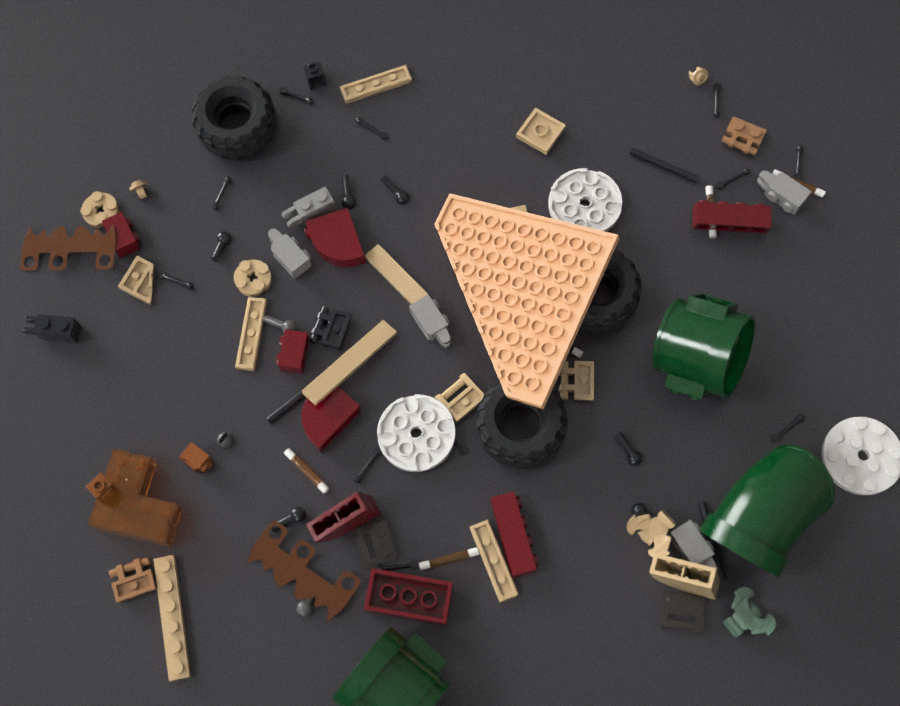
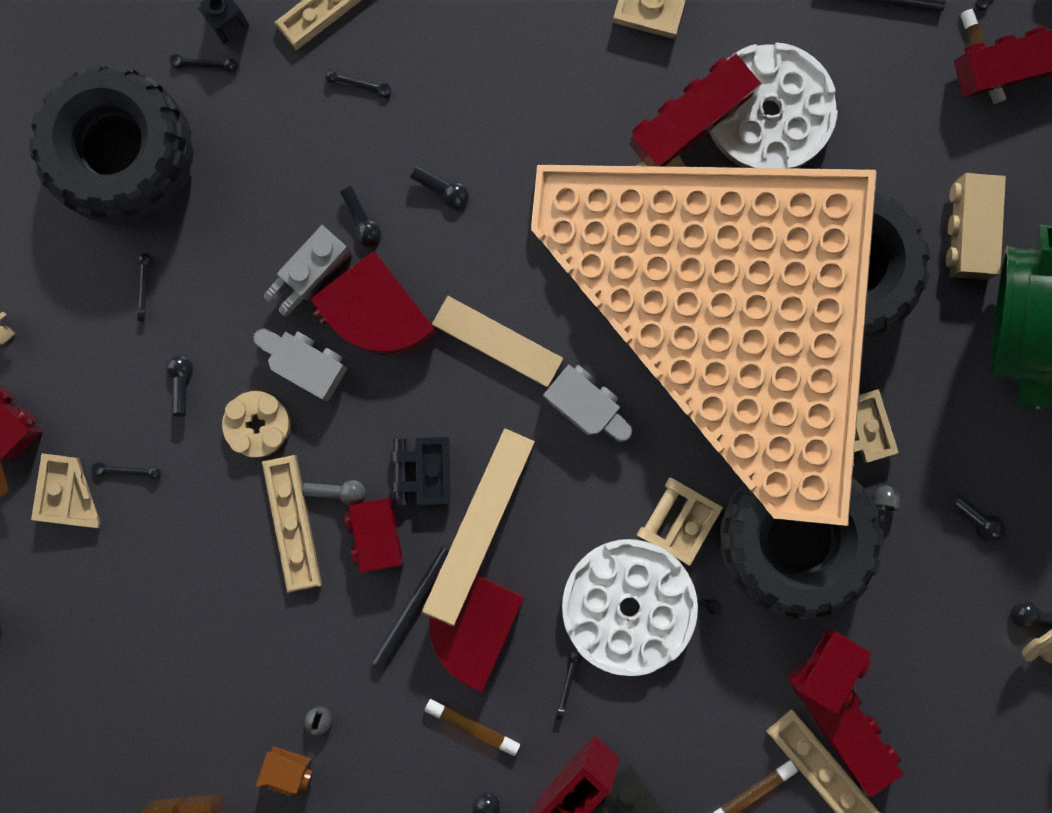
camera: 20 degrees left, 15 degrees up
none -> dark red brick [630,53,762,167]
none -> dark red brick [793,628,872,714]
none -> dark grey hinge [872,485,900,512]
none -> tan brick [946,173,1006,280]

